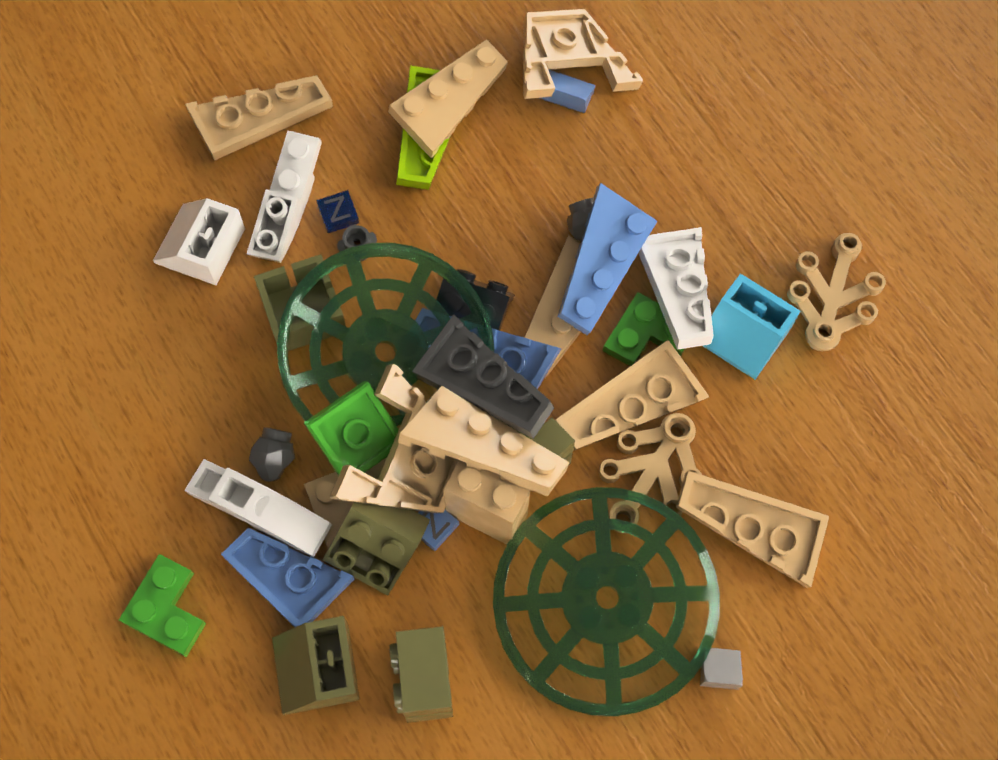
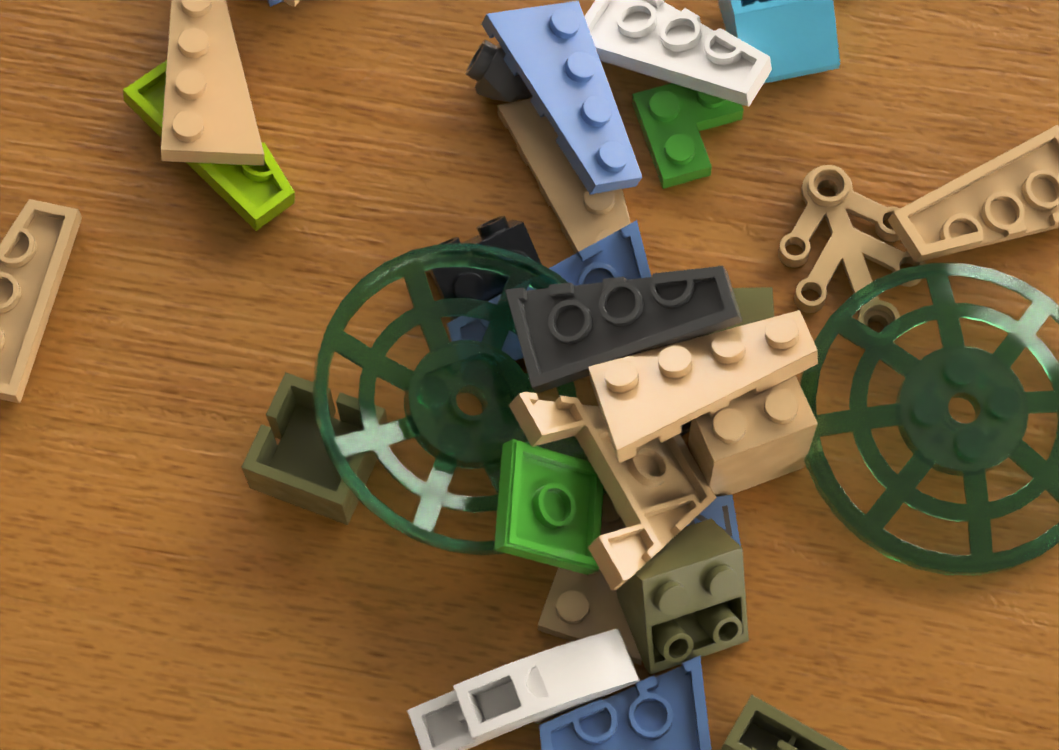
camera: 45 degrees left, 0 degrees up
white slope [153,198,245,285] -> none
white slope [247,130,322,263] -> none
dark grey rock [249,427,295,482] -> none
clear blue tile [316,190,360,233] -> none
dark grey plate [337,225,377,261] -> none
olive piece [390,626,453,723] -> none
tan wing [555,340,709,450] -> none

